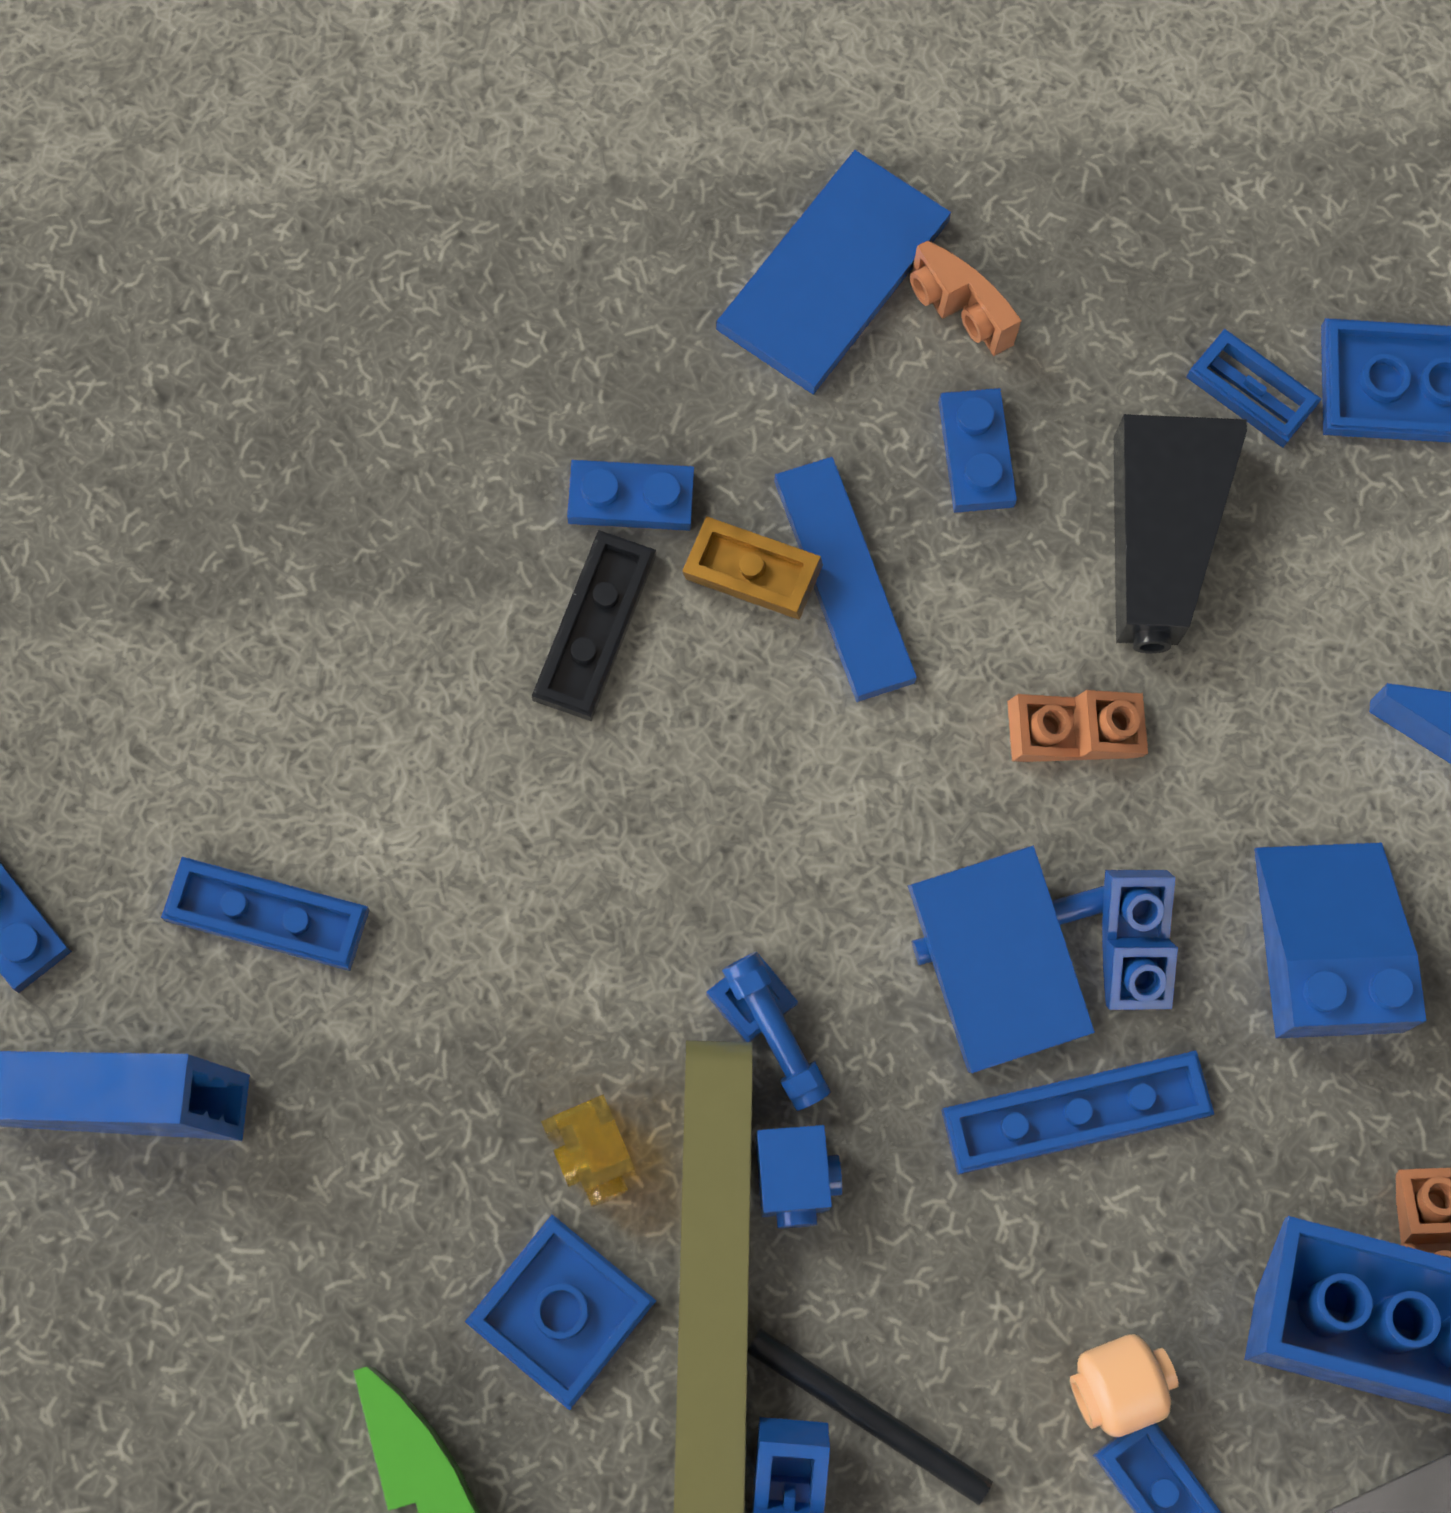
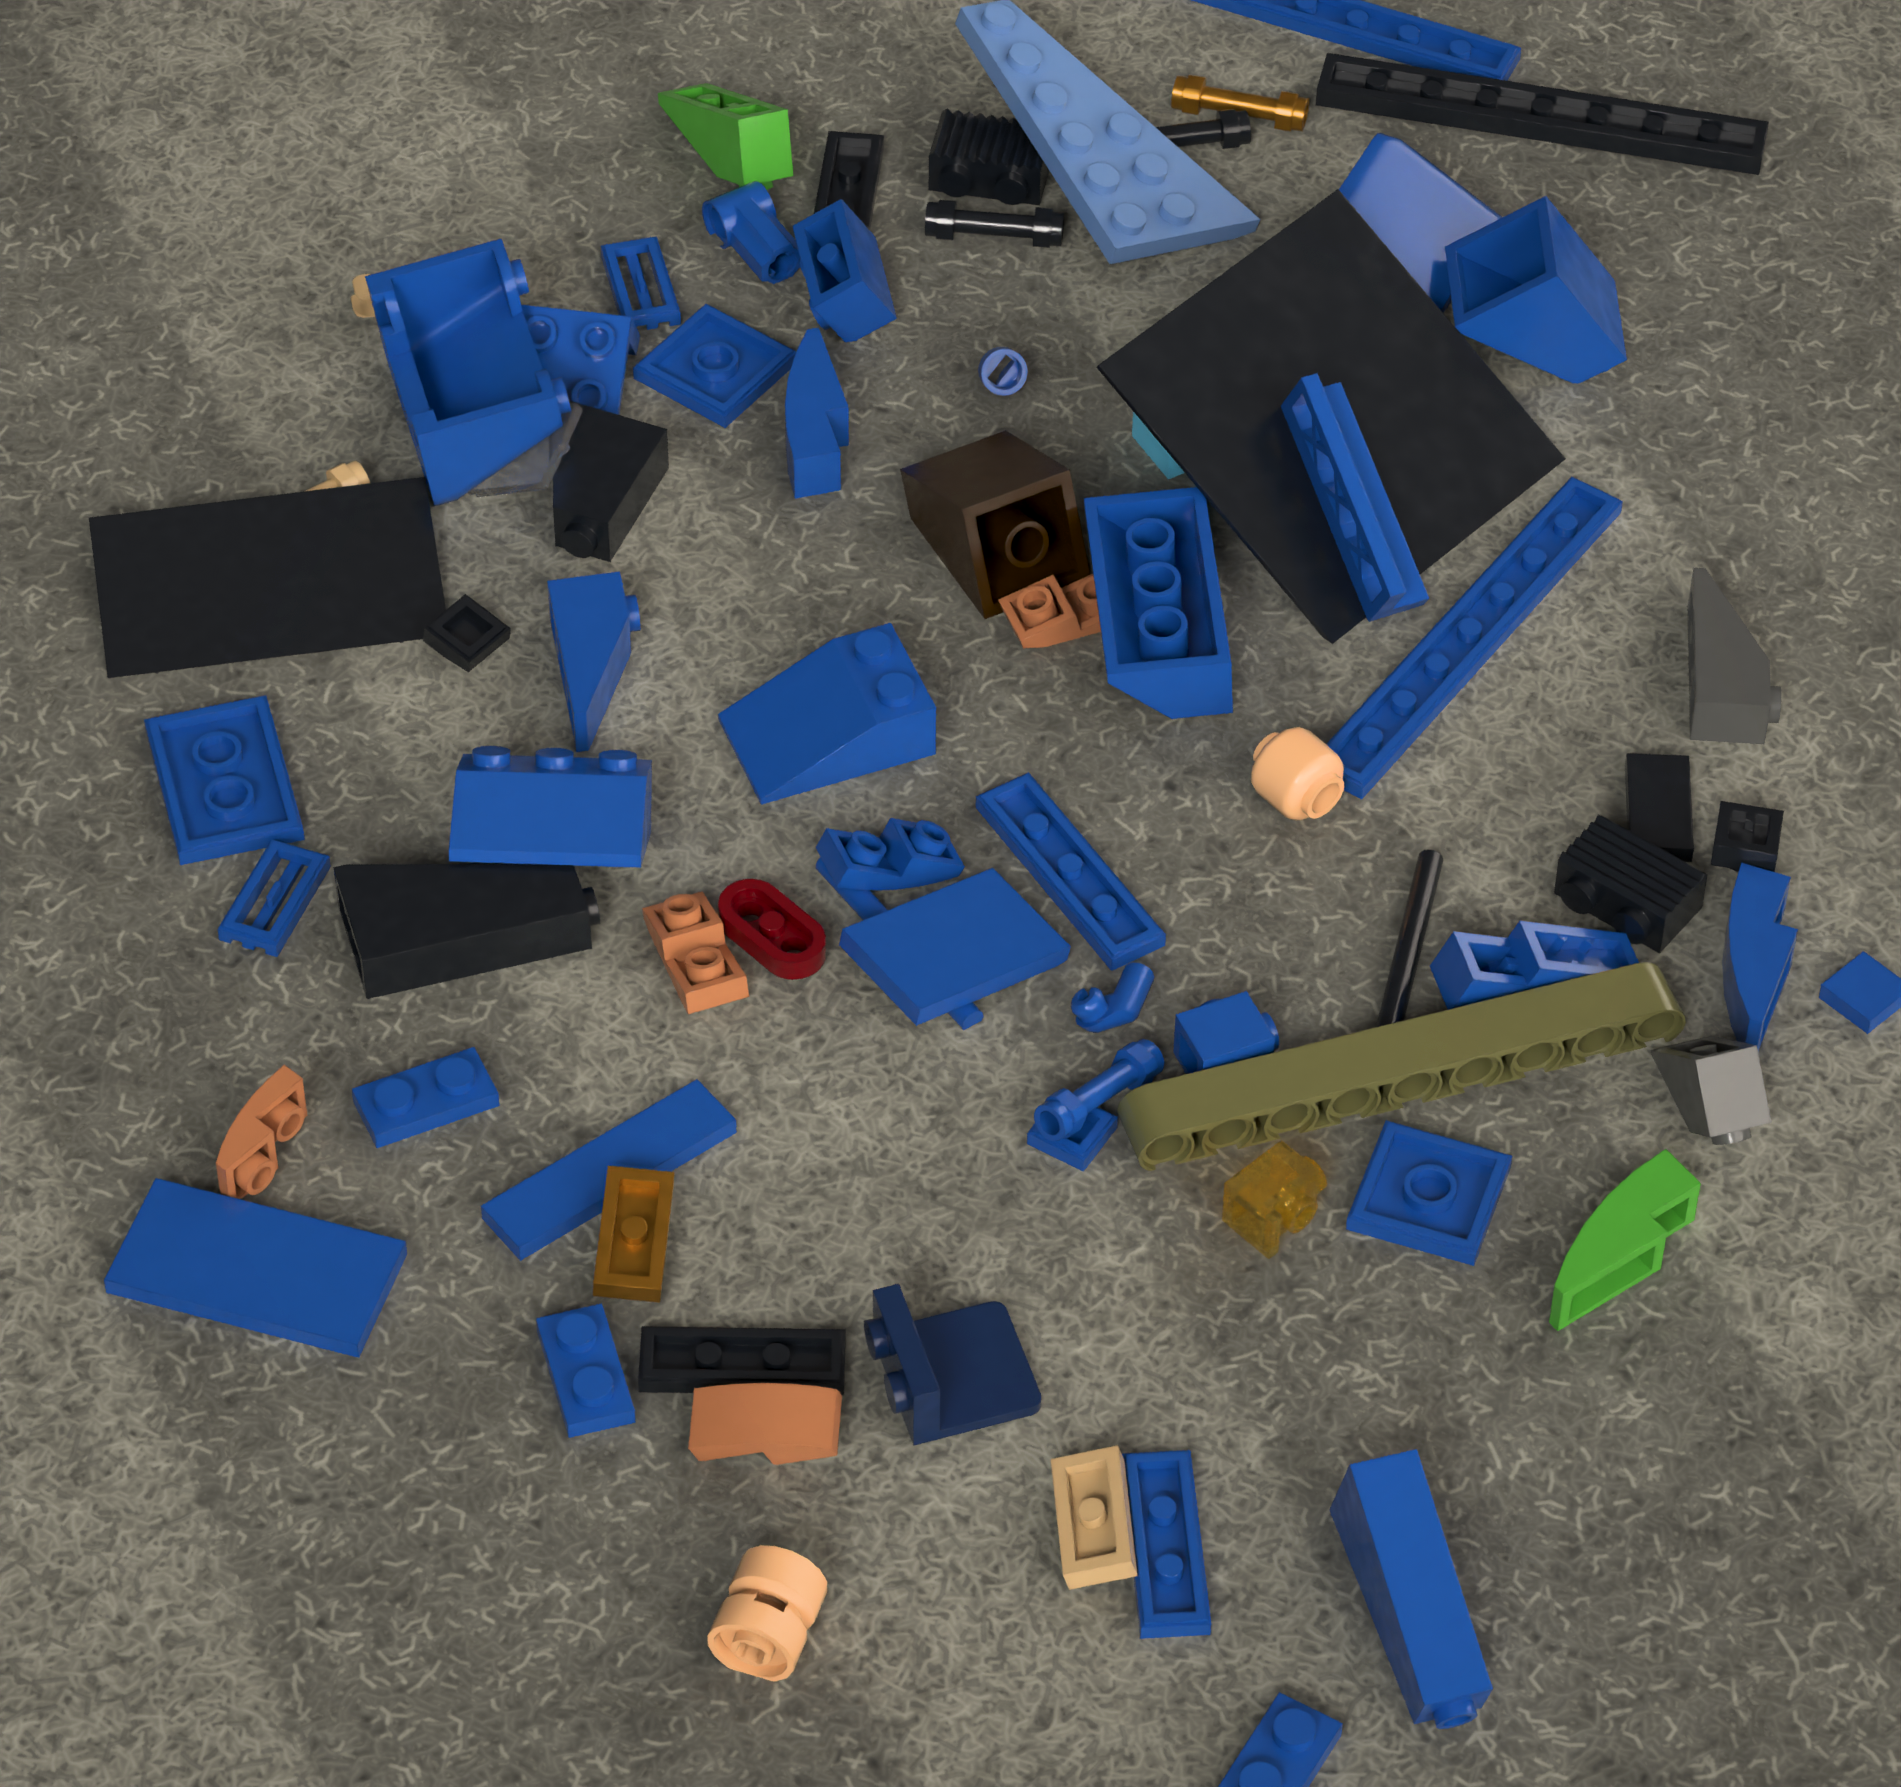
camera: 105 degrees left, 25 degrees down
none -> blue slope [449,746,652,868]
none -> nougat slope [688,1383,842,1465]
none -> light nougat wheel [707,1545,827,1682]
none -> dark red plate [718,879,826,980]
none -> dark blue bracket [864,1284,1041,1446]
none -> tan plate [1051,1445,1138,1590]
none -> blue arm [1071,962,1155,1033]

